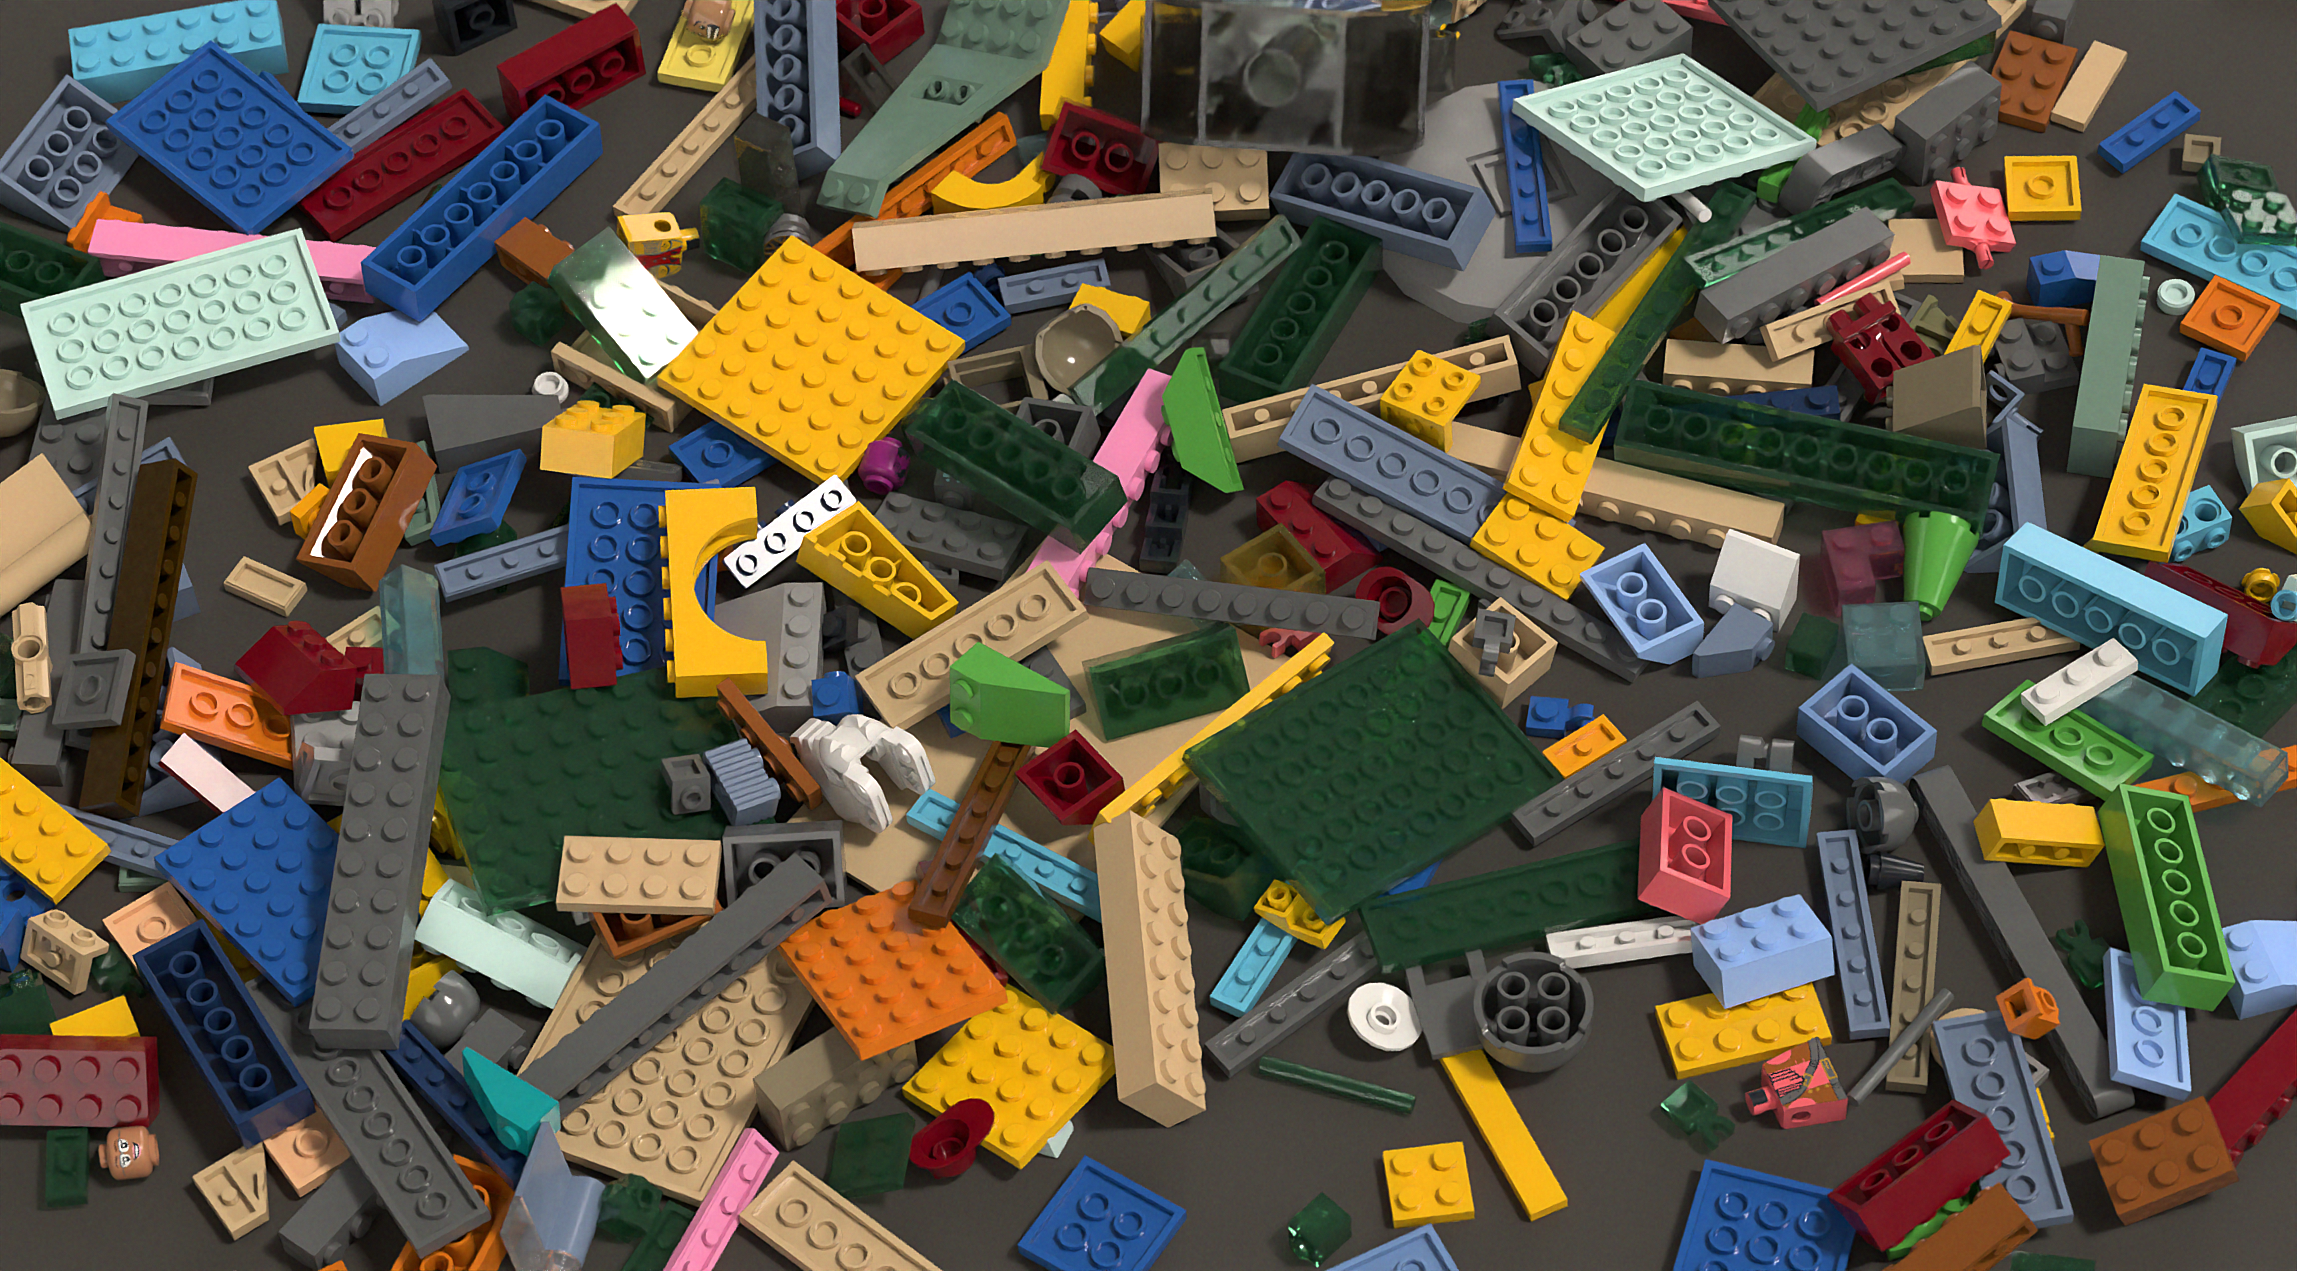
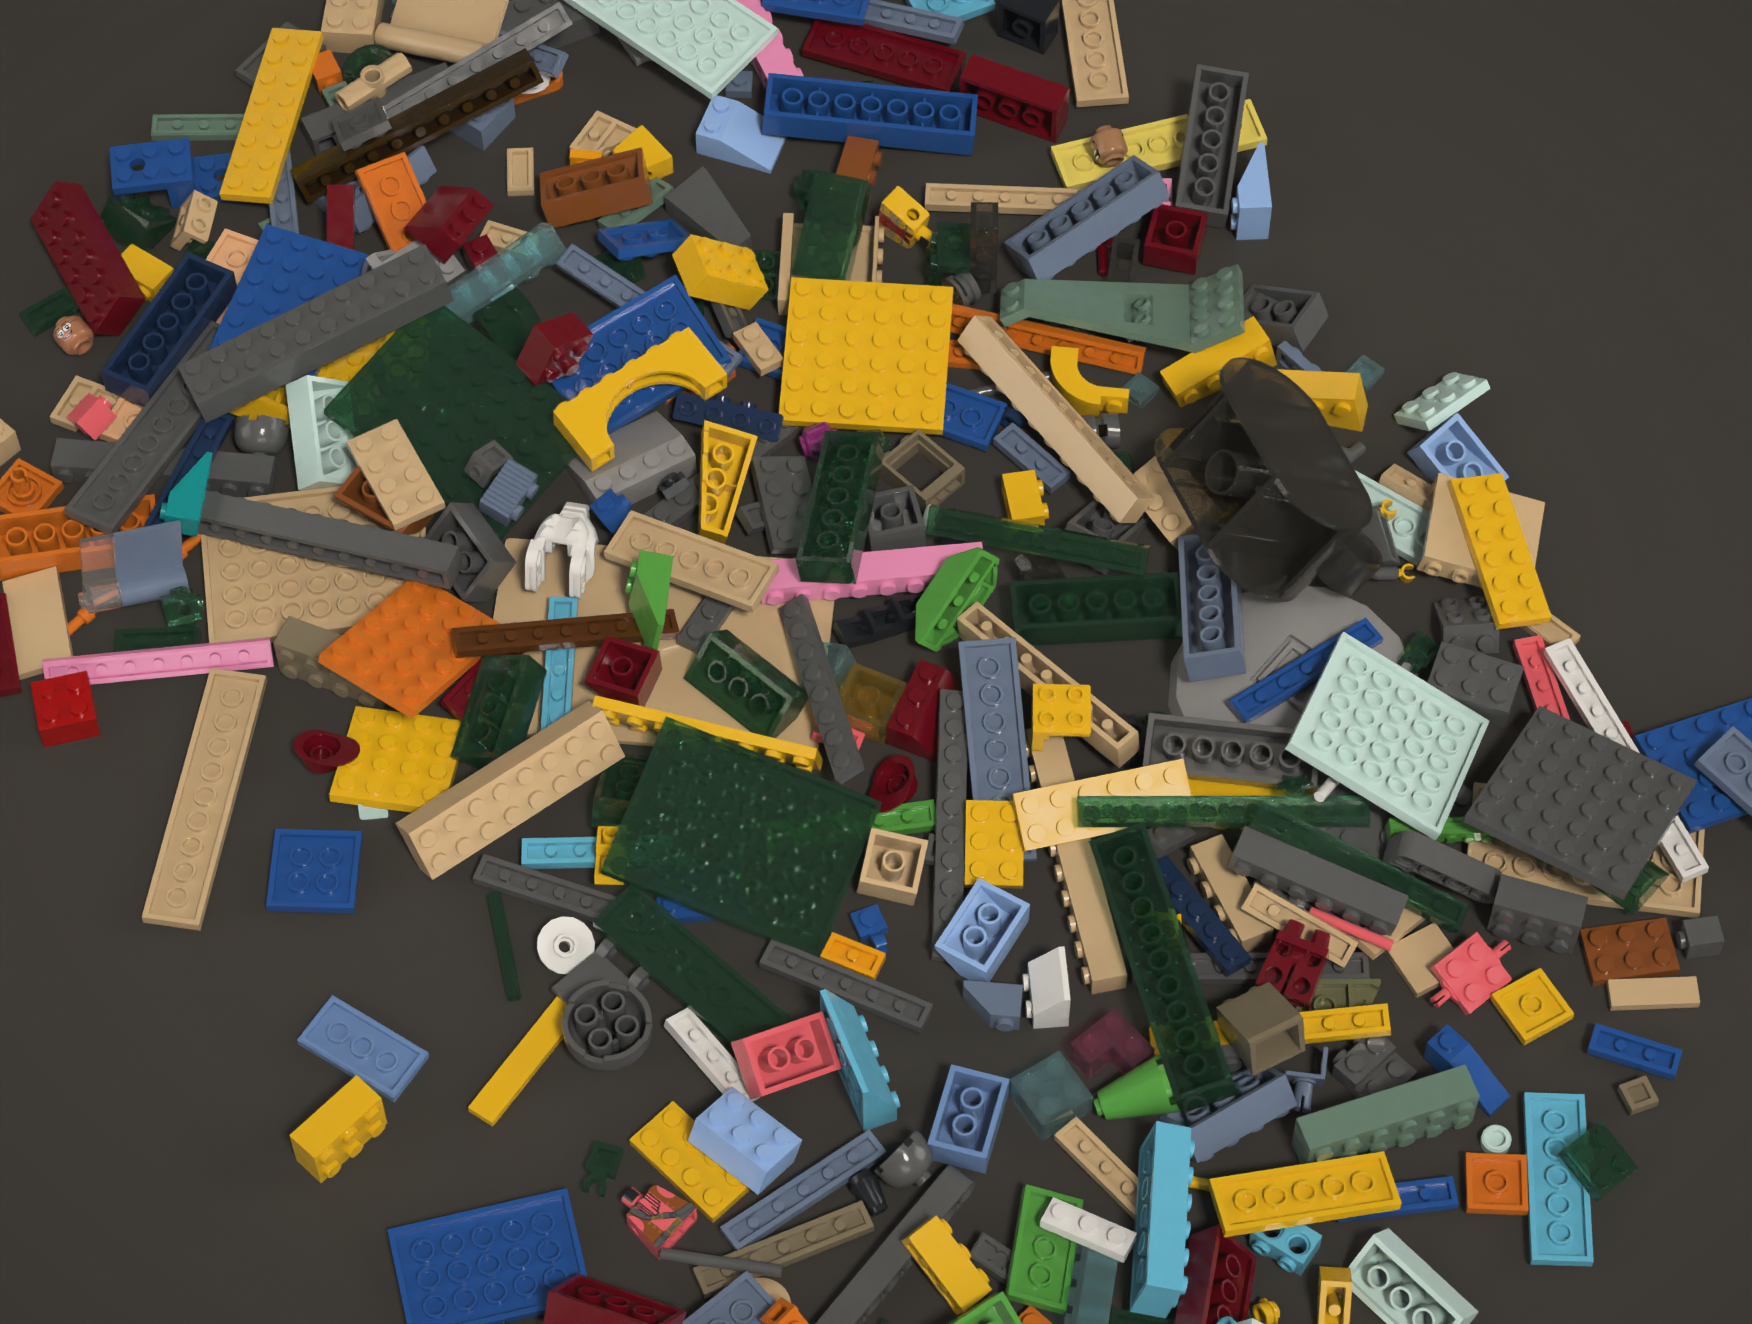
camera: 55 degrees right, 5 degrees up
white plate [532,372,569,404] -> none
dark orange plate [716,677,823,811] -> none
clear green plate [828,1112,916,1199] -> none
dark tan cylinder [1032,303,1124,397] -> none
dark red slope [1040,96,1165,196] -> none
clear green brick [1288,1192,1352,1267] -> none
yellow plate [1383,1141,1474,1229] -> none
dark grey plate [1472,608,1516,677] -> none
dark grey wheel [1736,735,1795,773] -> none
clear green brick [1785,612,1839,680] -> none
dark orange piece [1996,291,2090,357] -> none
clear green plate [2196,154,2280,211] -> none
none -> coral brick [67,393,117,440]
none -> tan plate [733,322,784,376]
none -> clear green plate [1276,774,1314,797]

